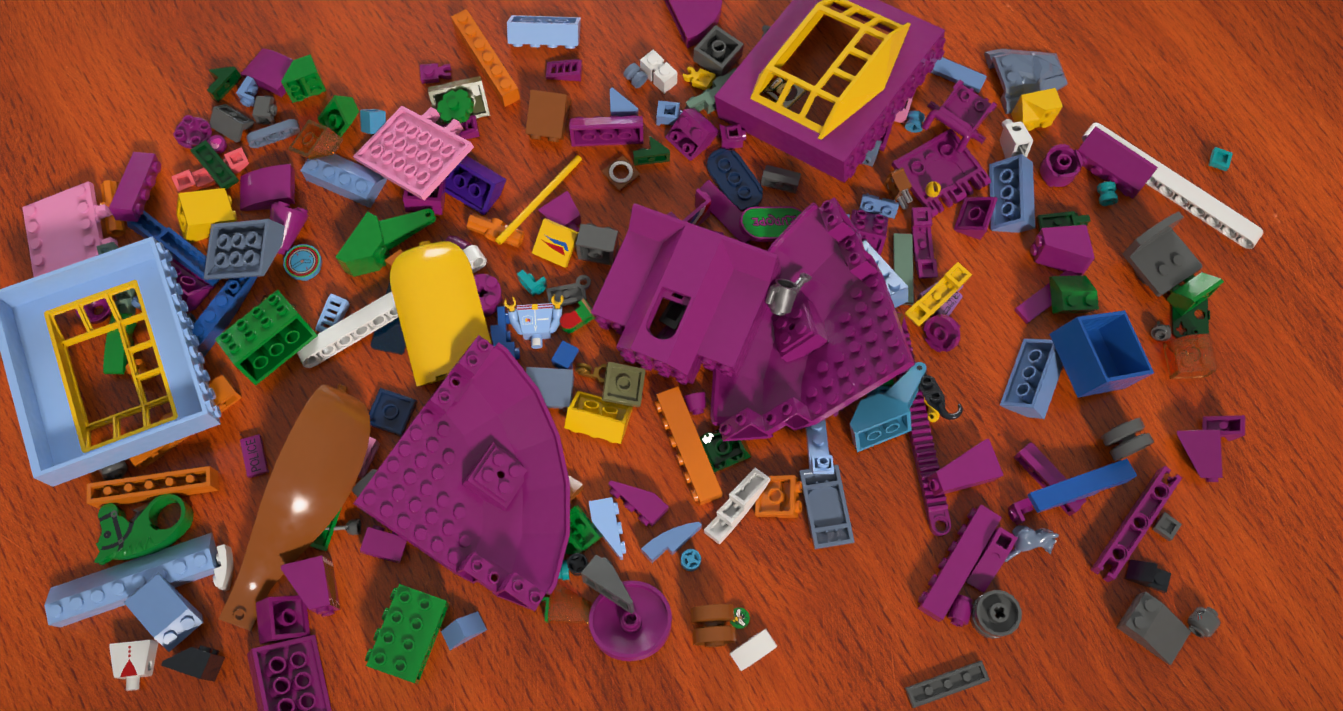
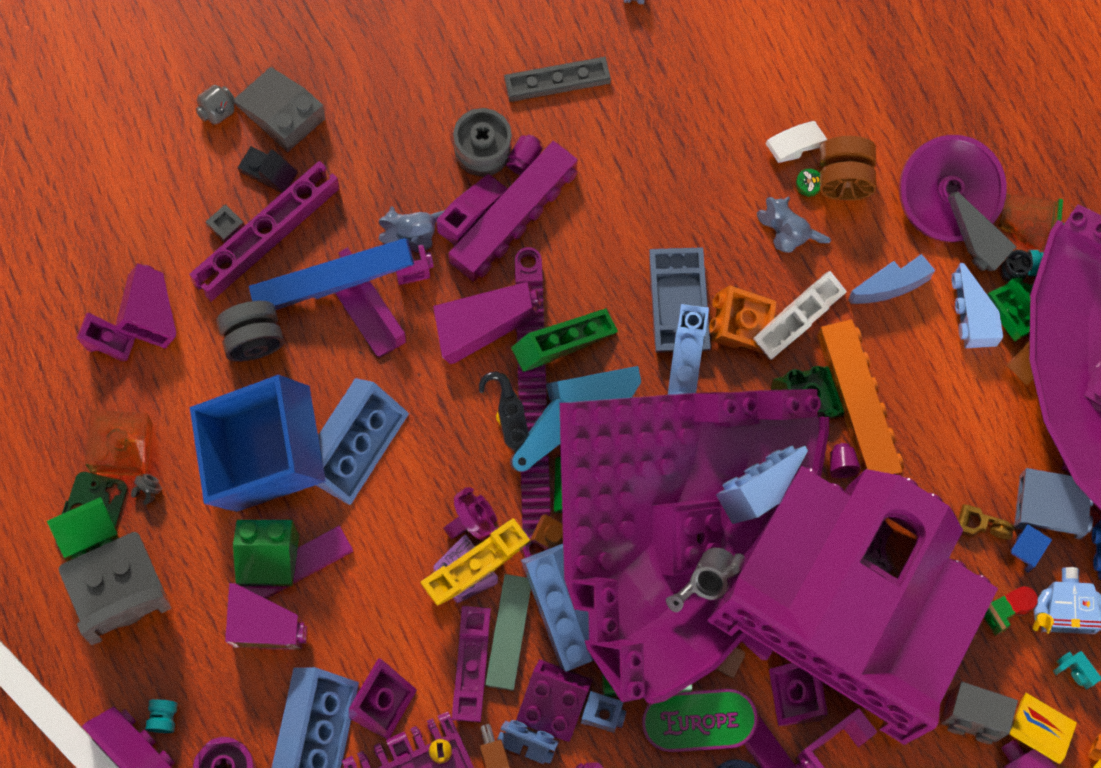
camera: 175 degrees left, 0 degrees up
dark grey hinge [546,275,591,307] -> none
yellow slope [564,391,633,444] -> none
olive plate [602,362,646,408] -> none
magenta slope [608,480,669,527] -> none
dark azure wheel [681,549,701,571] -> none
dark green hinge [1036,211,1091,232] -> none
none -> green slope [511,308,618,372]
none -> light blue slope [716,445,808,524]
none -> sand blue animal [757,197,831,253]

